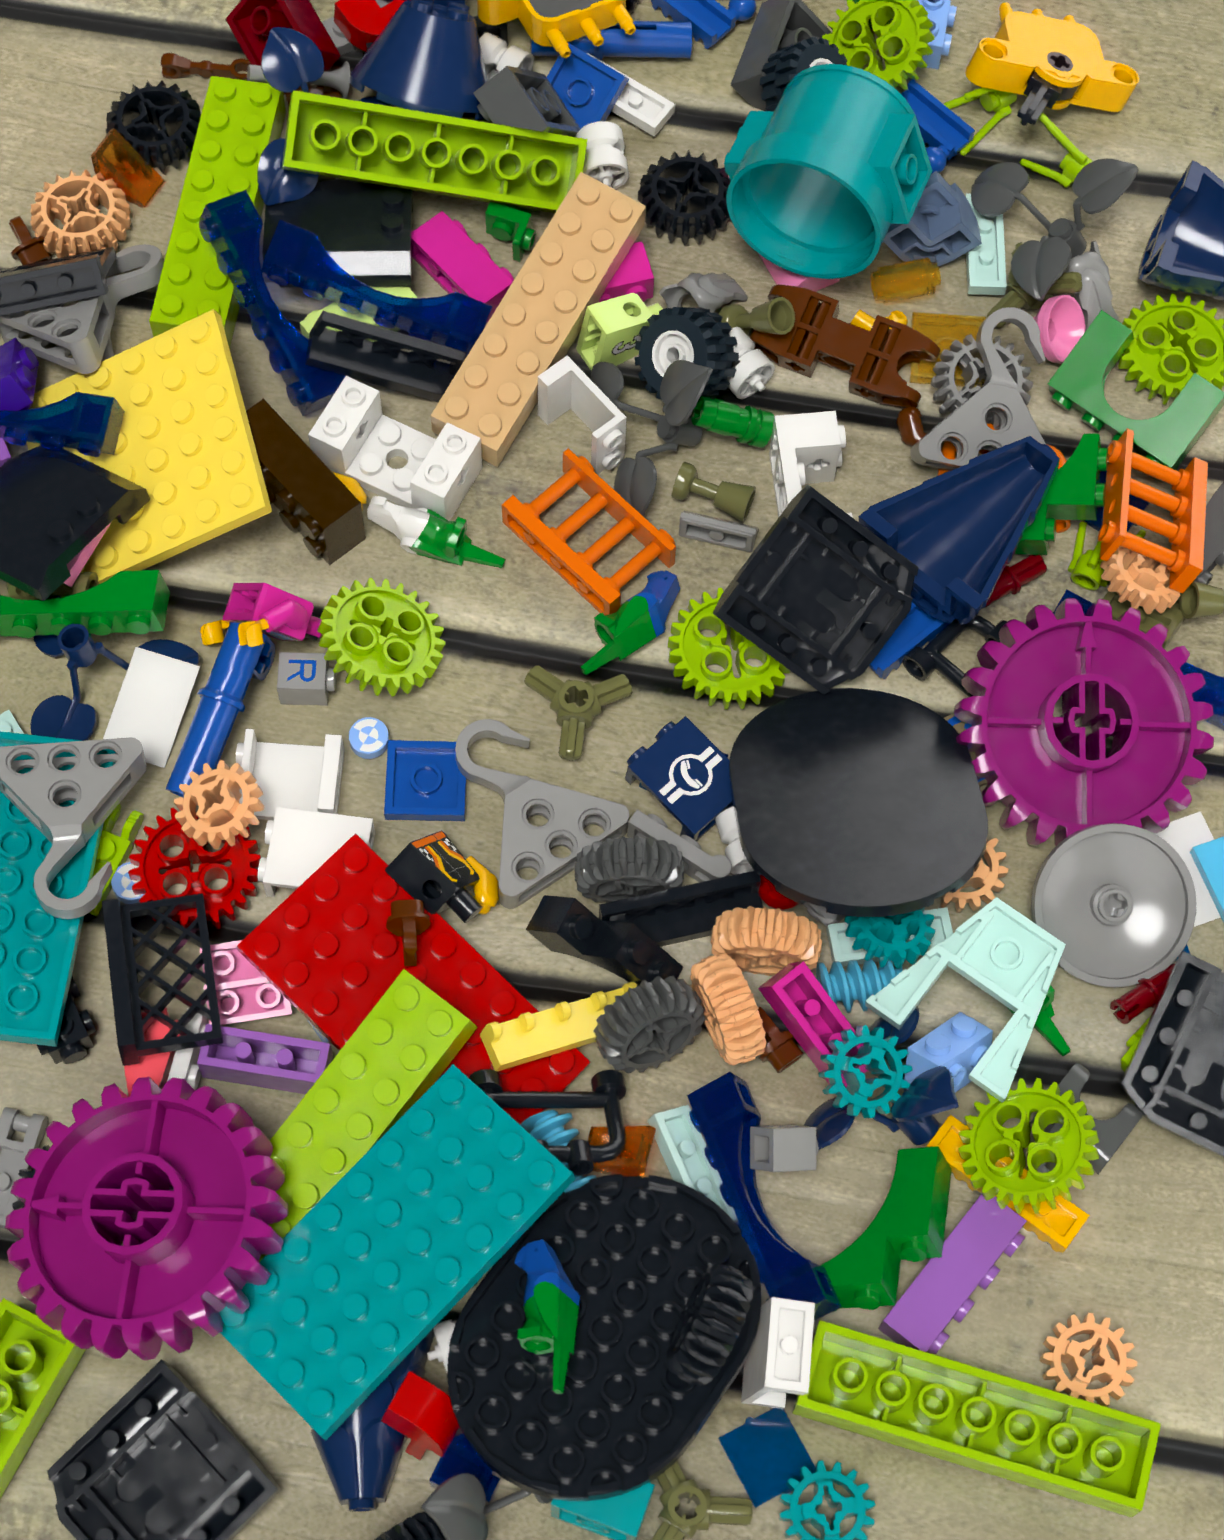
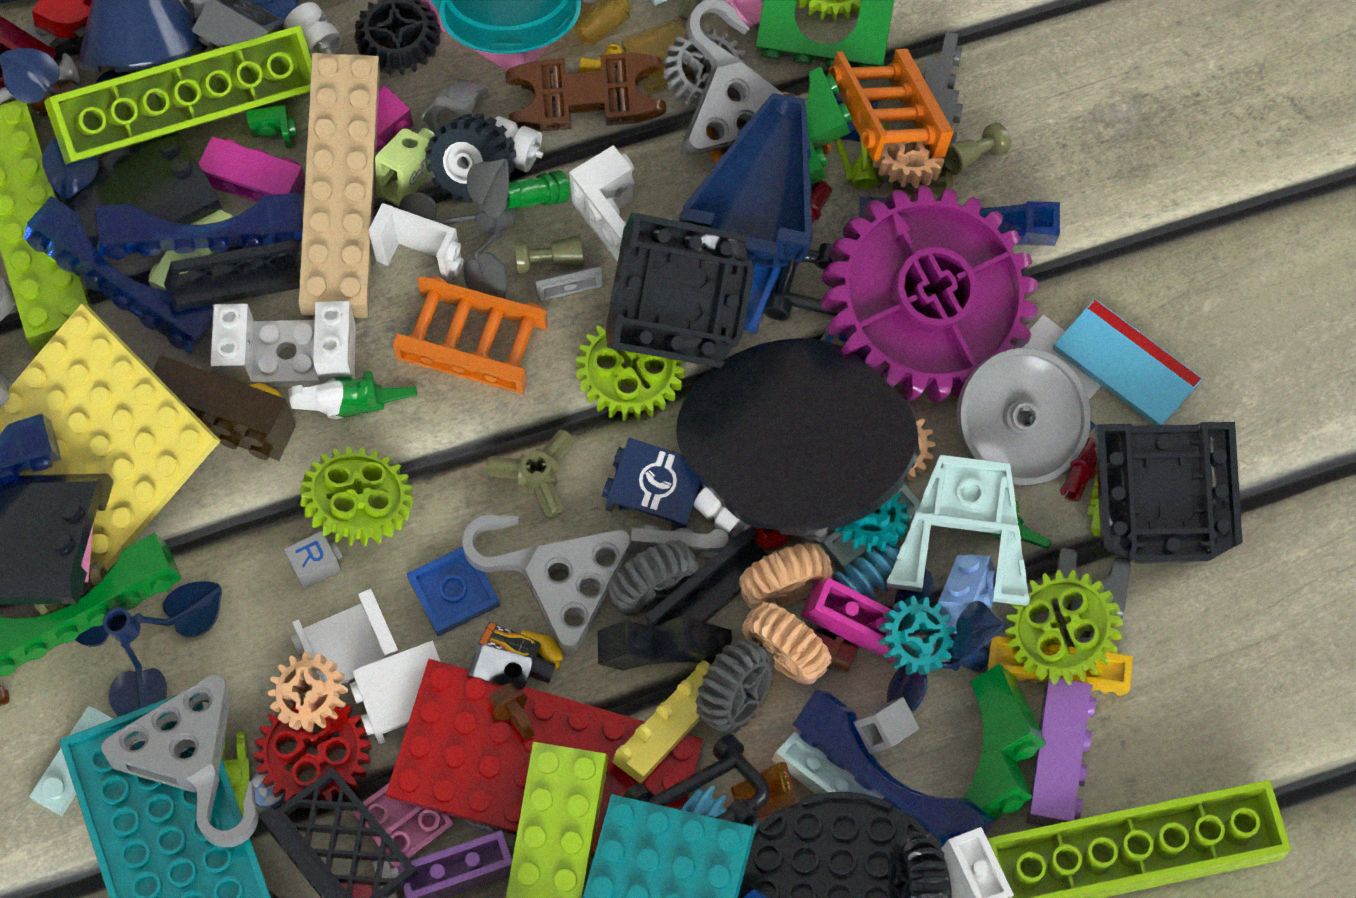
camera: 25 degrees left, 0 degrees up
white sticker [103,647,200,768] -> none
blue piece [166,622,276,797] -> none
dark pink torso [200,583,322,647] -> none
light blue tile [349,717,389,759] -> none
green animal [581,570,680,675] -> none
olive piece [719,297,795,335] -> none
reddish brown arm [897,406,927,447] -> none
light nougat gear [1040,1313,1137,1407] -> none

